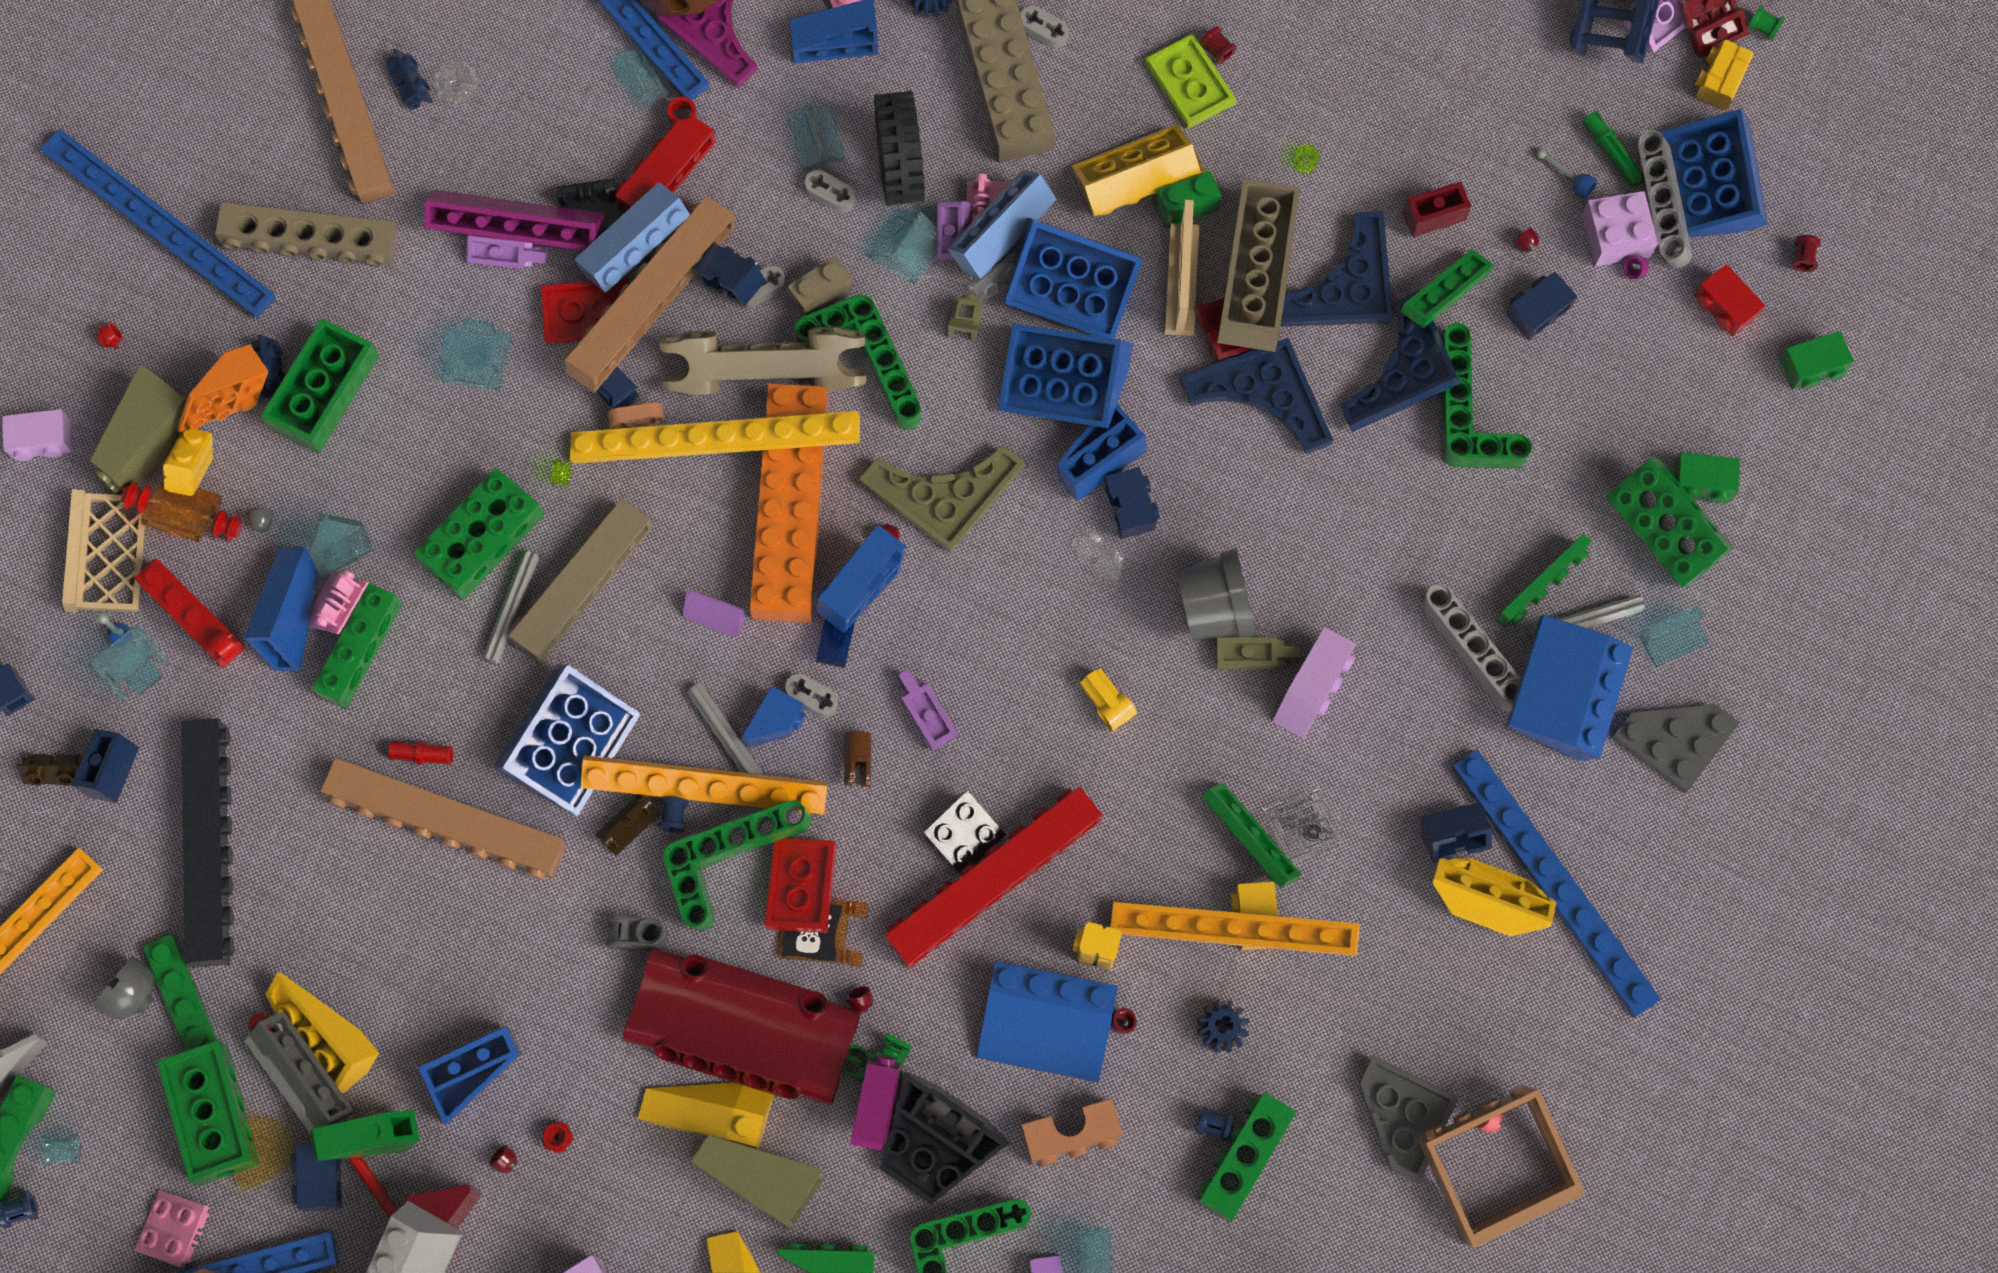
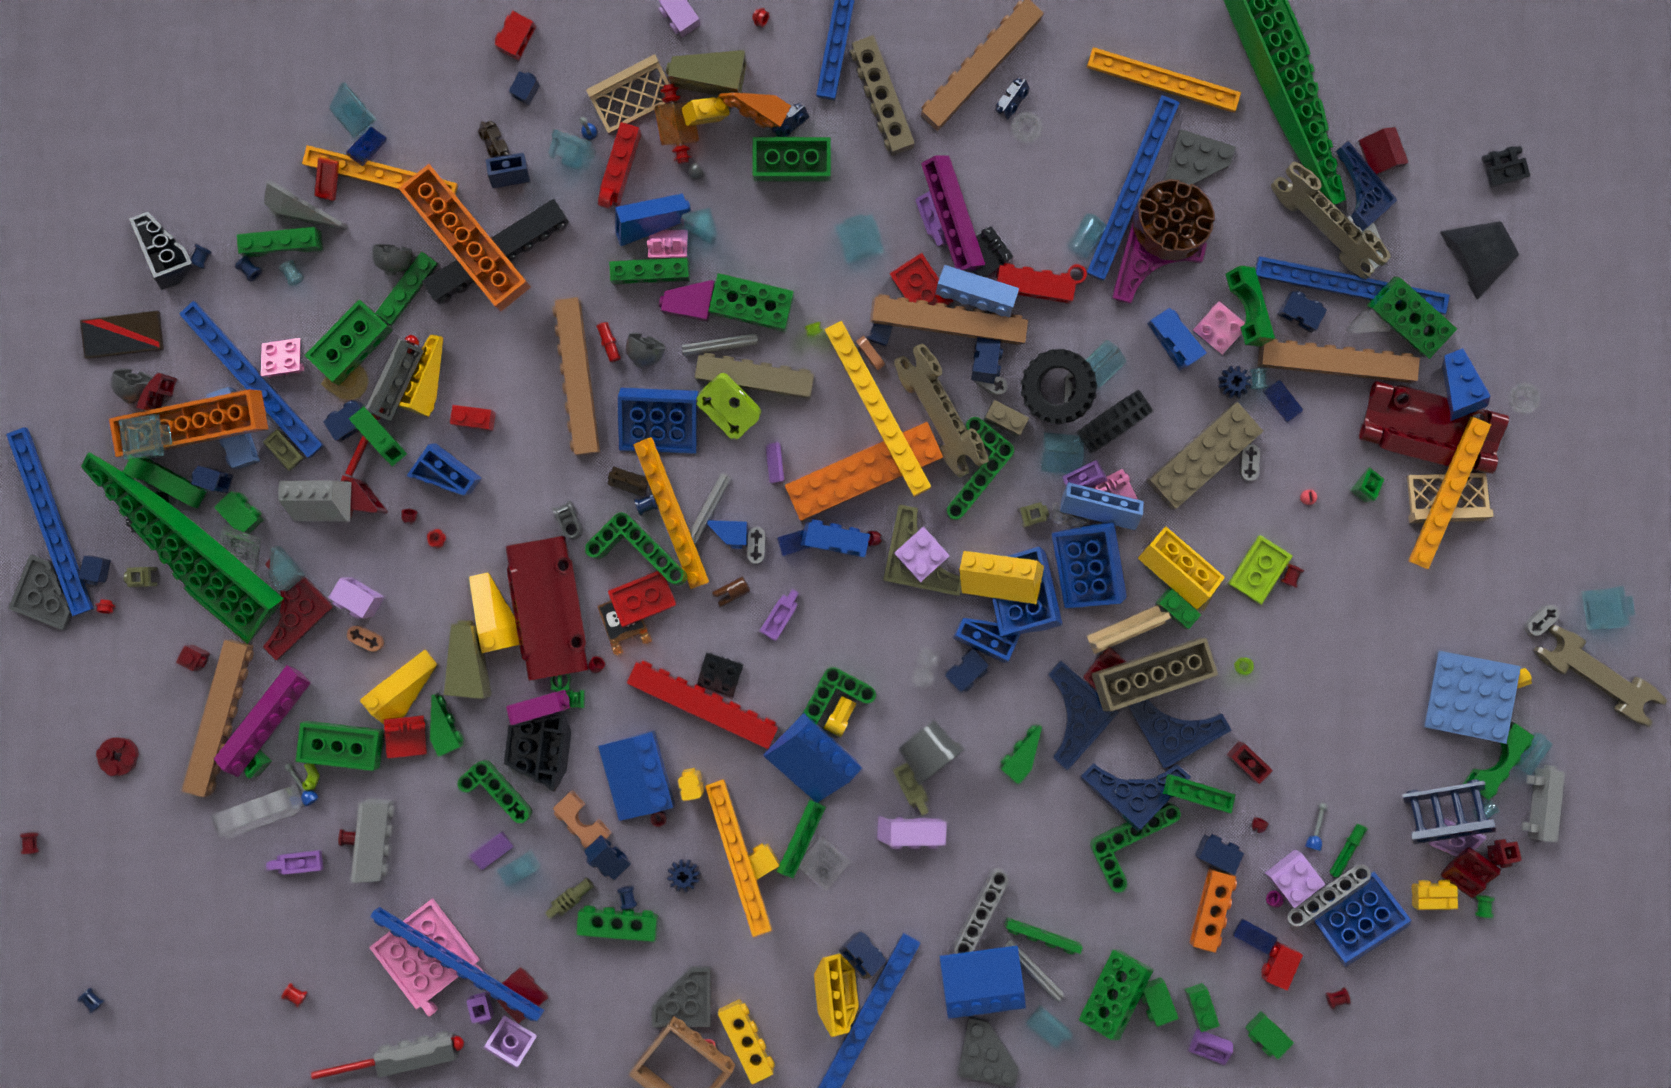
camera: 65 degrees right, 15 degrees up
none -> orange brick [399,164,531,312]
none -> red brick [450,405,496,431]
none -> olive hinge [545,878,594,919]
none -> dark blue brick [584,835,631,880]
none -> dark grey cylinder [626,332,666,368]
none -> magenta slope [659,280,715,322]
none -> lime axle [696,373,761,439]
none -> yellow brick [718,999,775,1085]
none -> blue slope [763,713,863,803]
none -> green beam [802,666,876,724]
none -> lavender brick [894,527,950,582]
none -> yellow slope [959,551,1044,604]
none -> green slope [999,724,1042,785]
none -> black tyre [1020,349,1098,424]
none -> green brick [1184,983,1220,1032]
none -> medium lavender slope [1188,1029,1233,1065]
none -> orange brick [1189,867,1237,953]
none -> clear blue plate [1232,918,1277,955]

